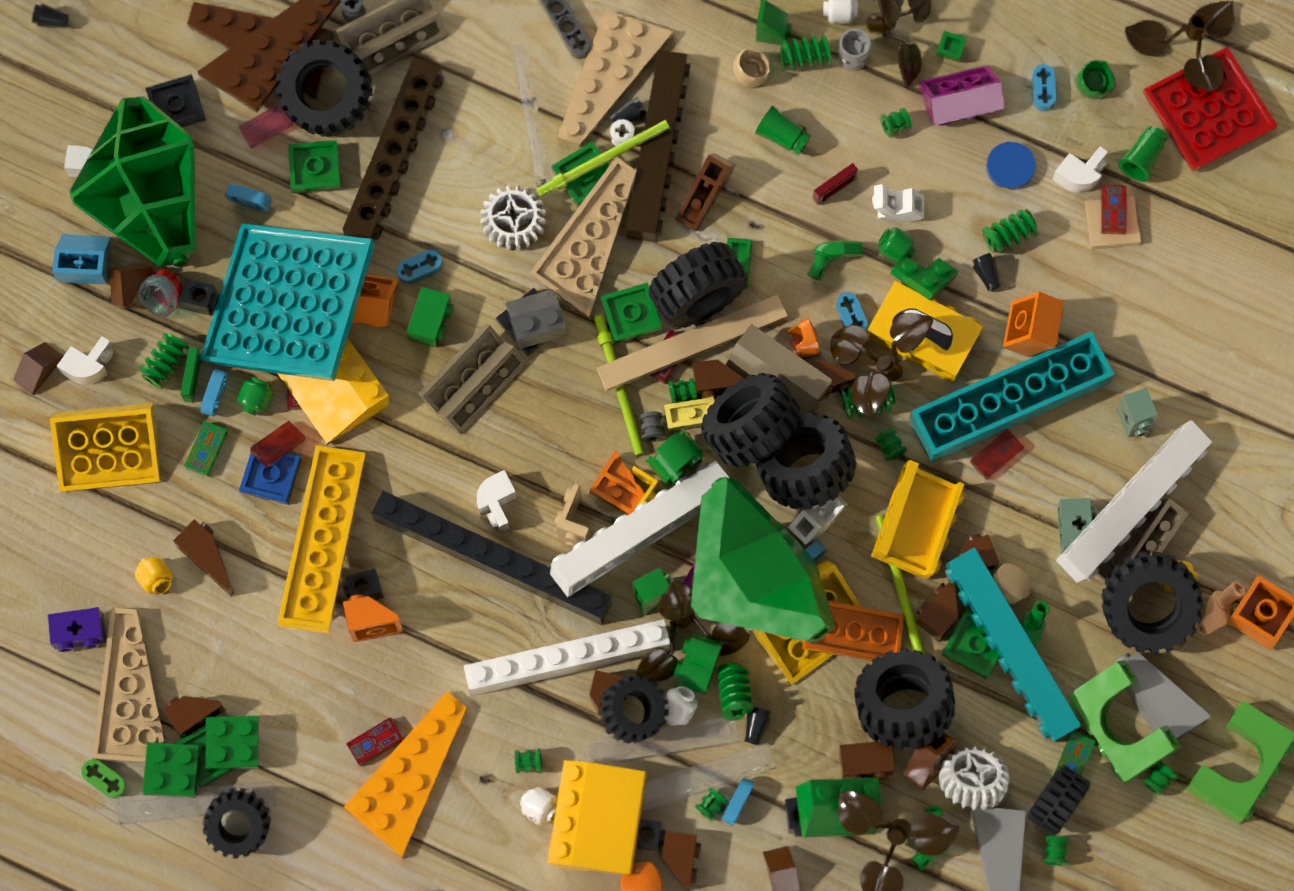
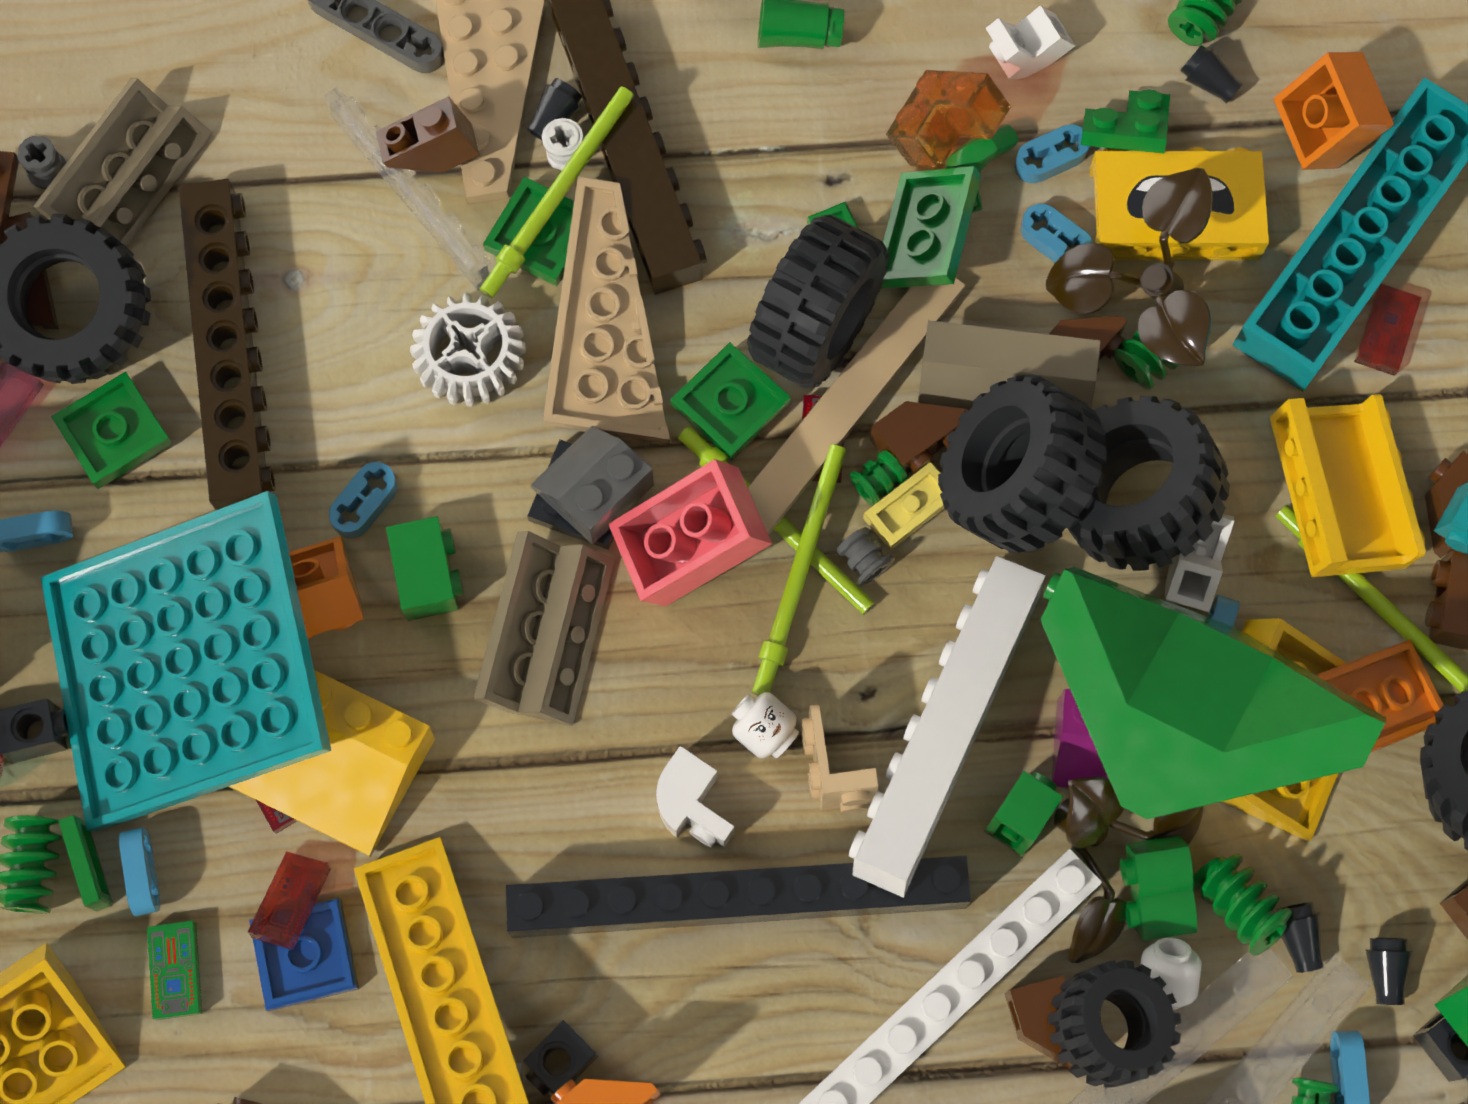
camera: 30 degrees left, 0 degrees up
green head [237,377,274,416] -> none
orange wing [589,451,645,515] -> none
yellow bracket [632,466,658,506] -> none
green brick [646,428,704,487] -> none
reddish brown slope [675,153,736,231] -> none
orange hair [788,318,821,359] -> none
dark red tile [813,163,858,205] -> none
green bush [875,428,907,461] -> none
green head [877,227,916,264] -> none
none -> reddish brown slope [376,96,480,172]
none -> coral brick [608,459,773,607]
none -> white head [731,692,799,759]
none -> lime bar [752,444,847,696]
none -> green plate [881,166,982,288]
none -> clear orange brick [886,70,1011,169]
none -> dark azure beam [1015,124,1090,184]
none -> black cone [1365,938,1413,1005]

